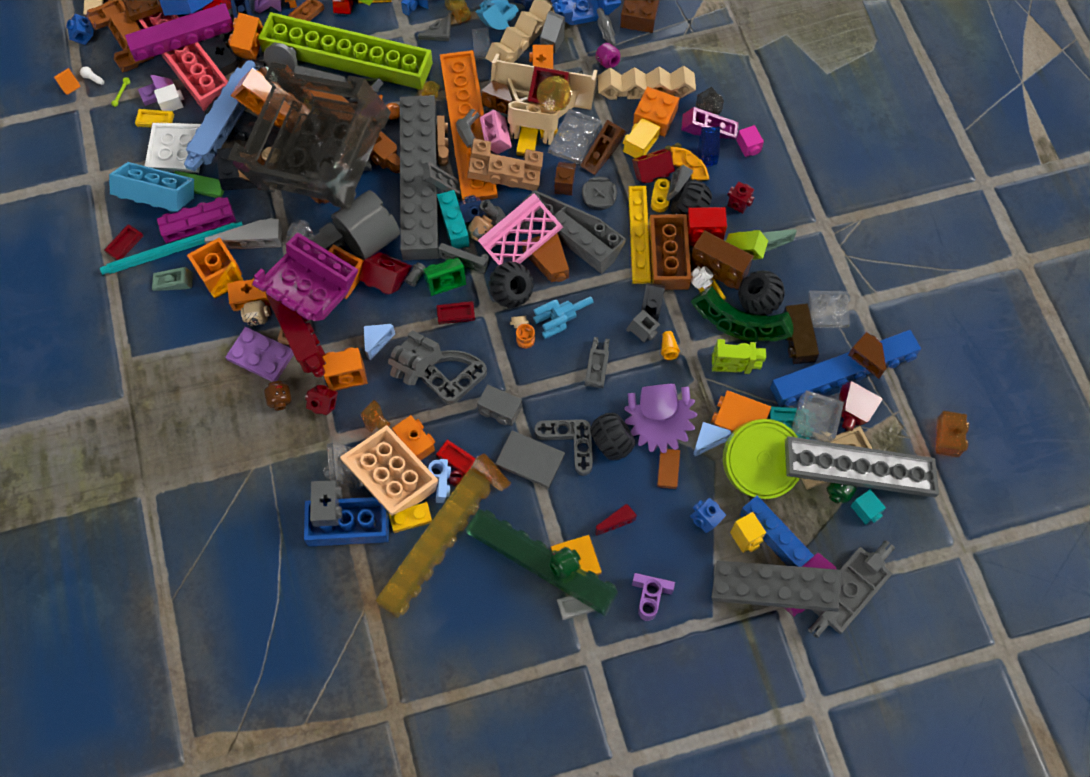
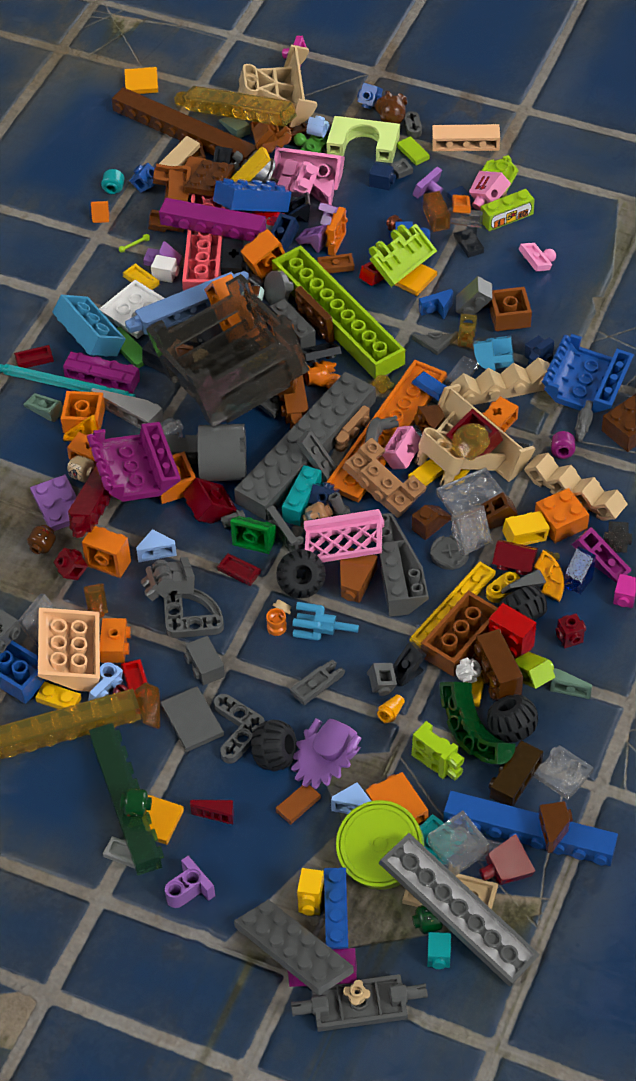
camera: 40 degrees right, 15 degrees down
white piece [80,67,104,85] -> none
slope [540,11,565,54] -> none
blue brick [690,498,726,533] -> none
clear orange brick [936,411,969,457] -> none
none -> teal head [101,169,125,194]
none -> reddish brown plate [295,286,335,343]
none -> tan plate [343,980,370,1006]
none -> blue tile [411,371,447,401]
none -> clear plate [451,505,492,555]

